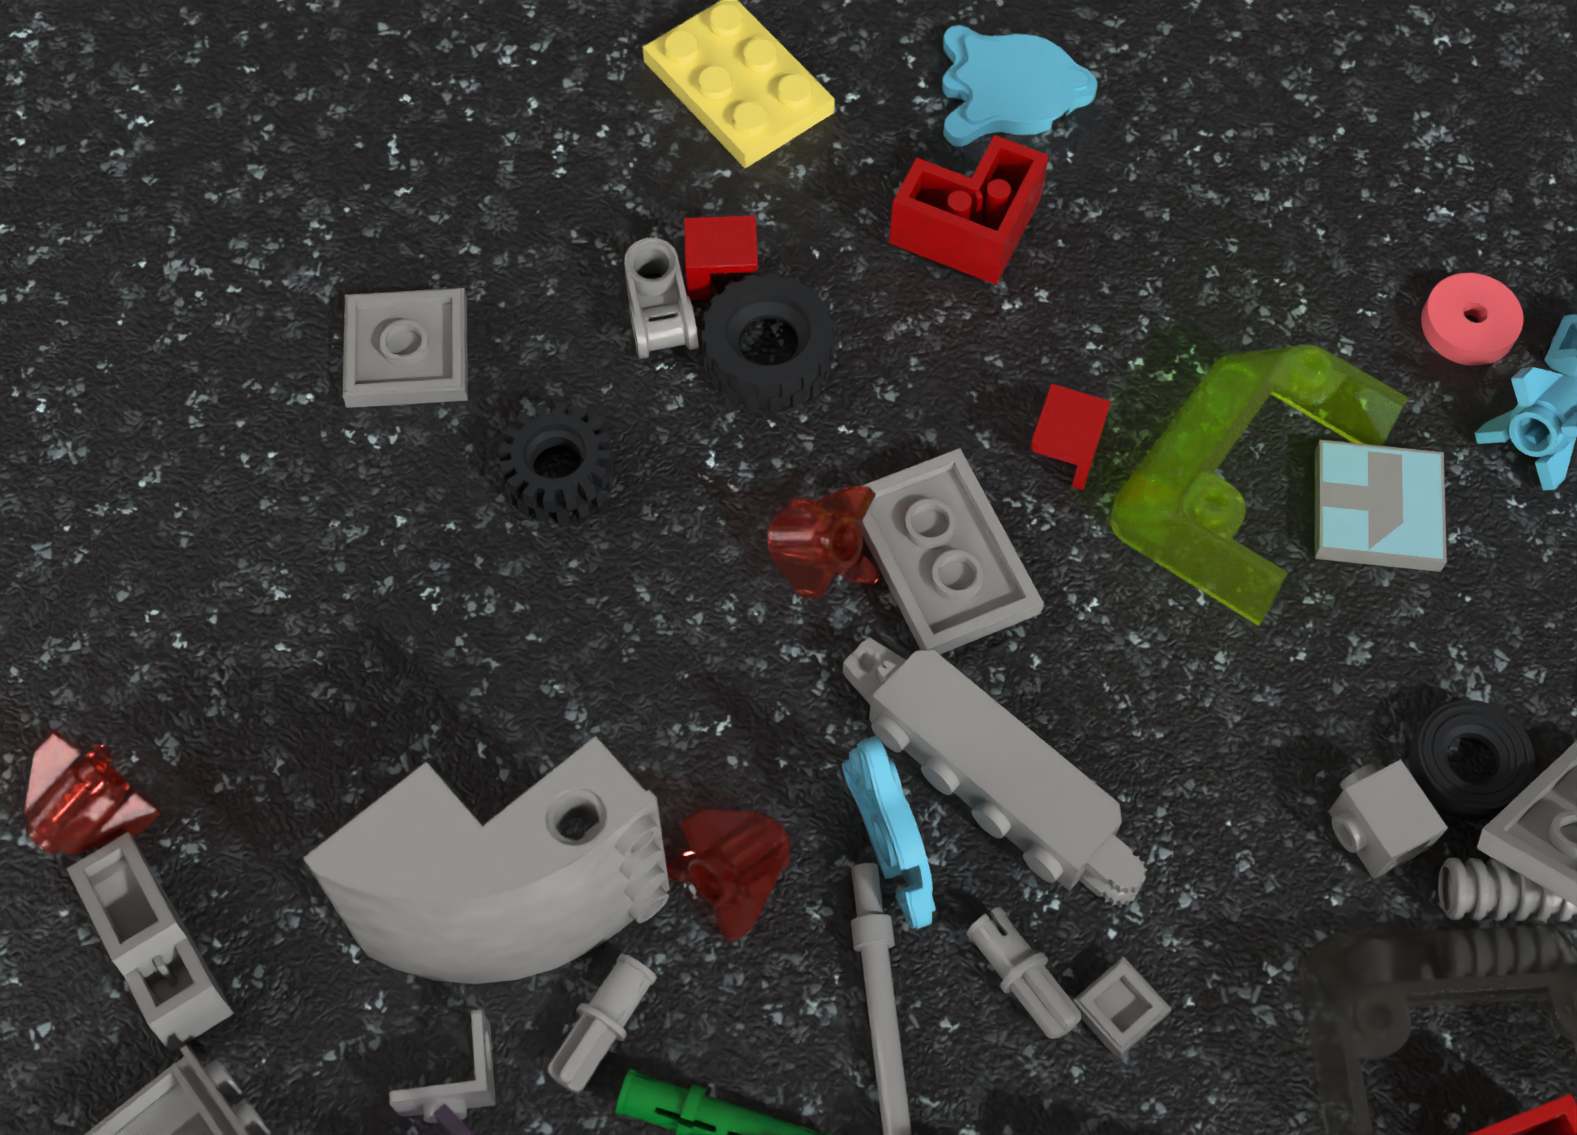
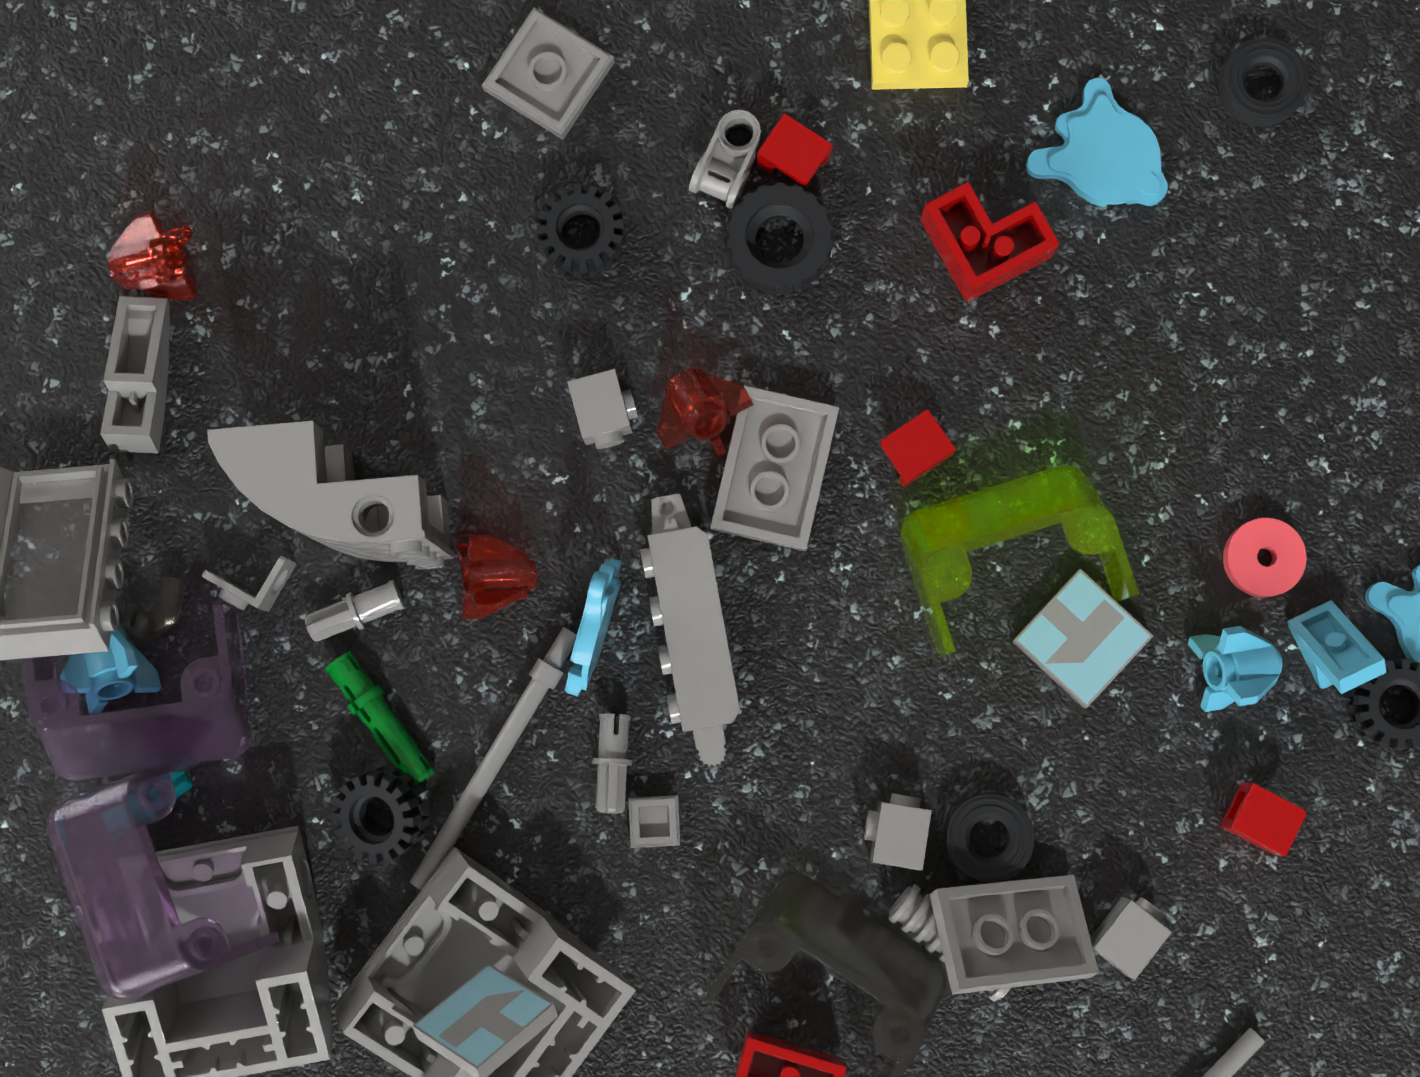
camera: 45 degrees right, 20 degrees up
none -> light grey brick [567,369,638,449]

